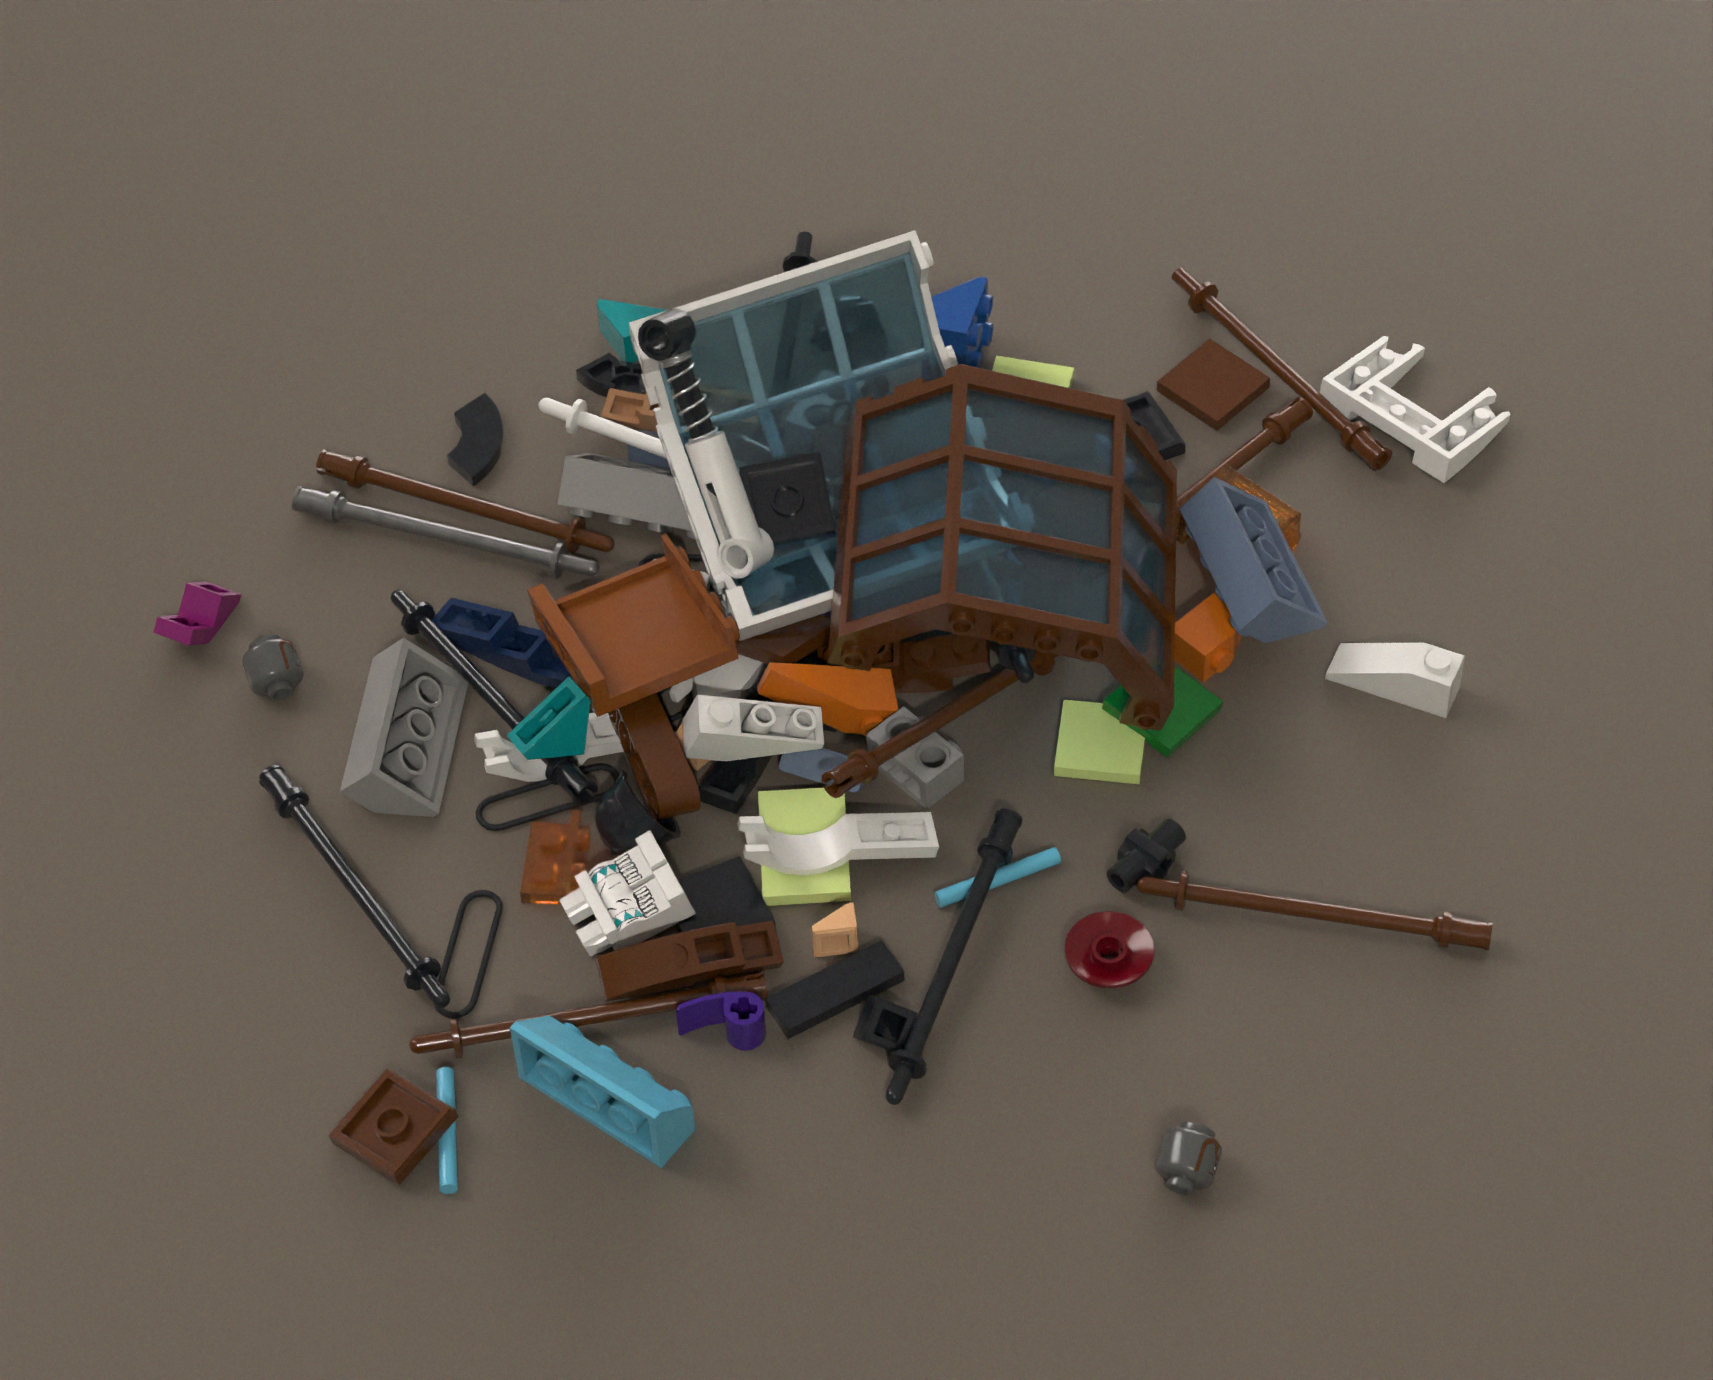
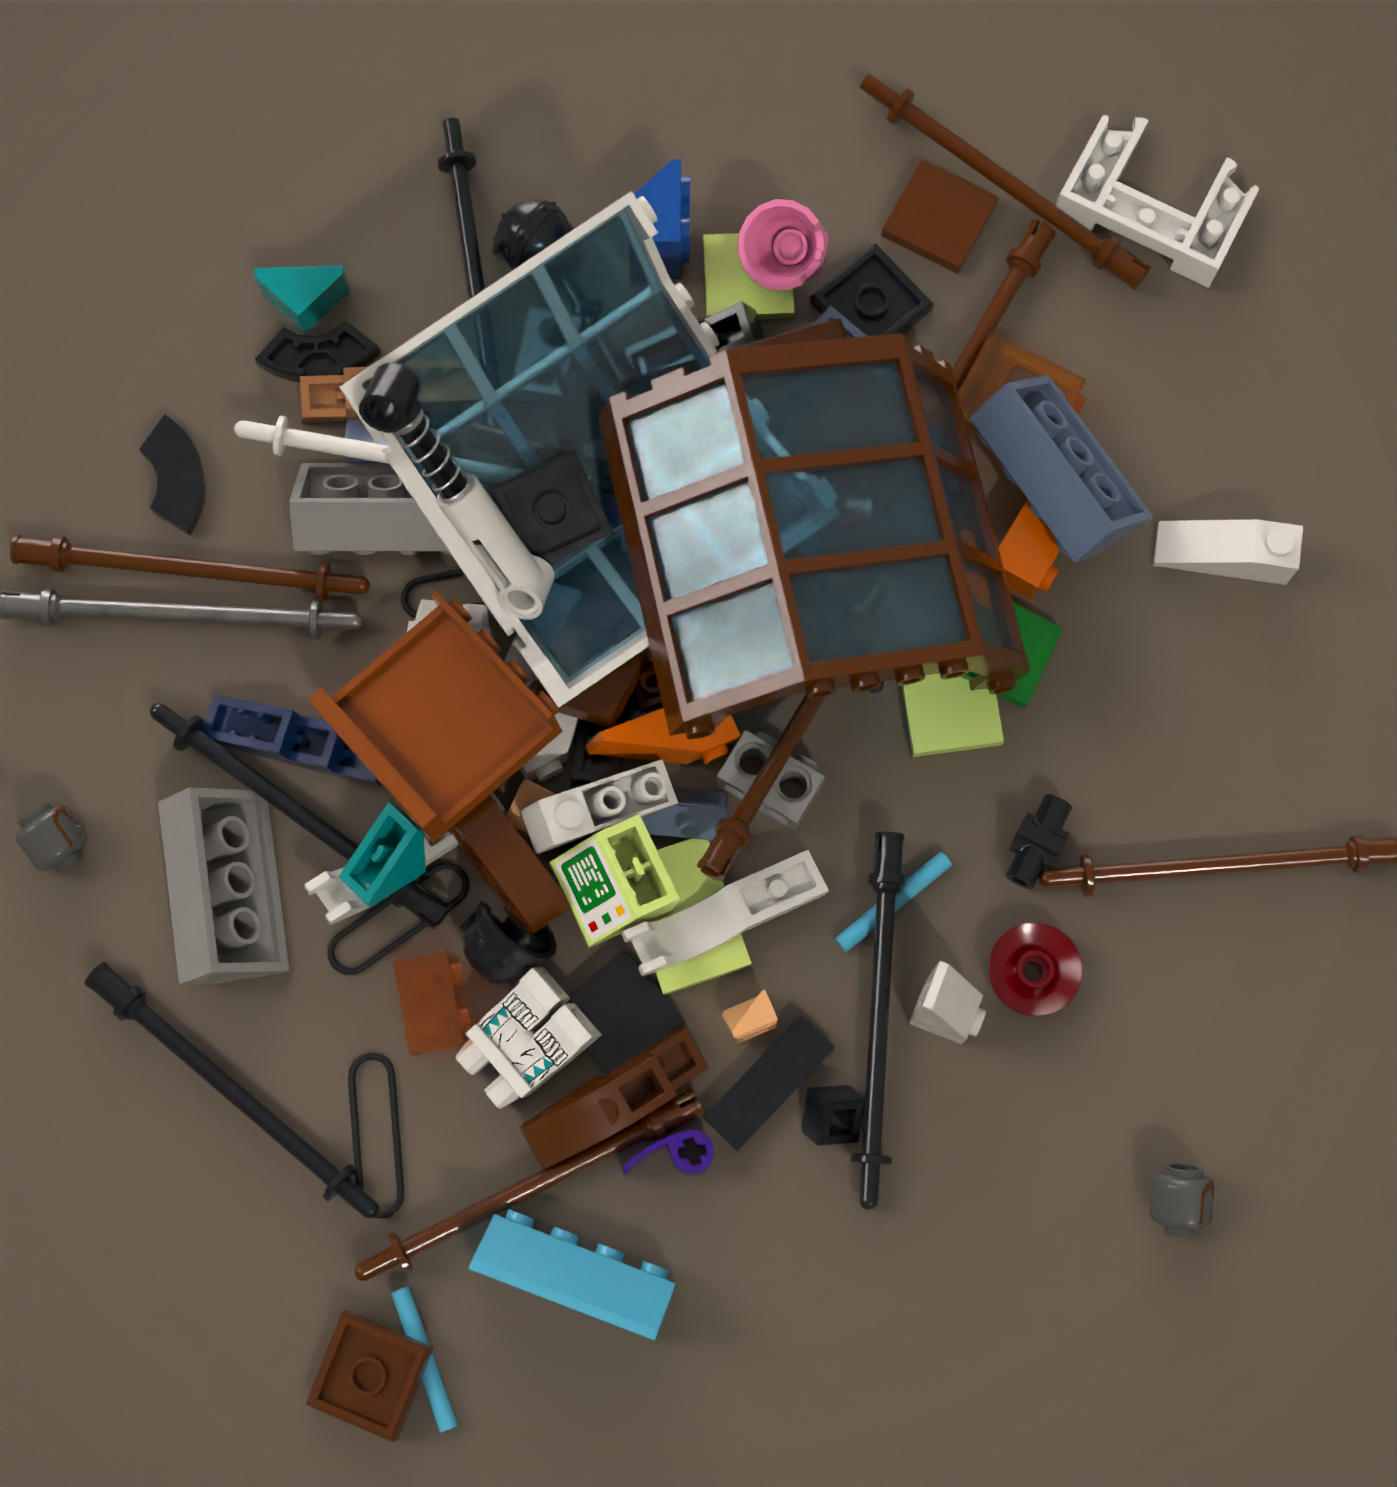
camera: 20 degrees left, 25 degrees up
none -> yellowish green slope [549,814,680,948]
none -> bright pink helmet [738,199,829,291]
none -> white slope [909,961,986,1045]

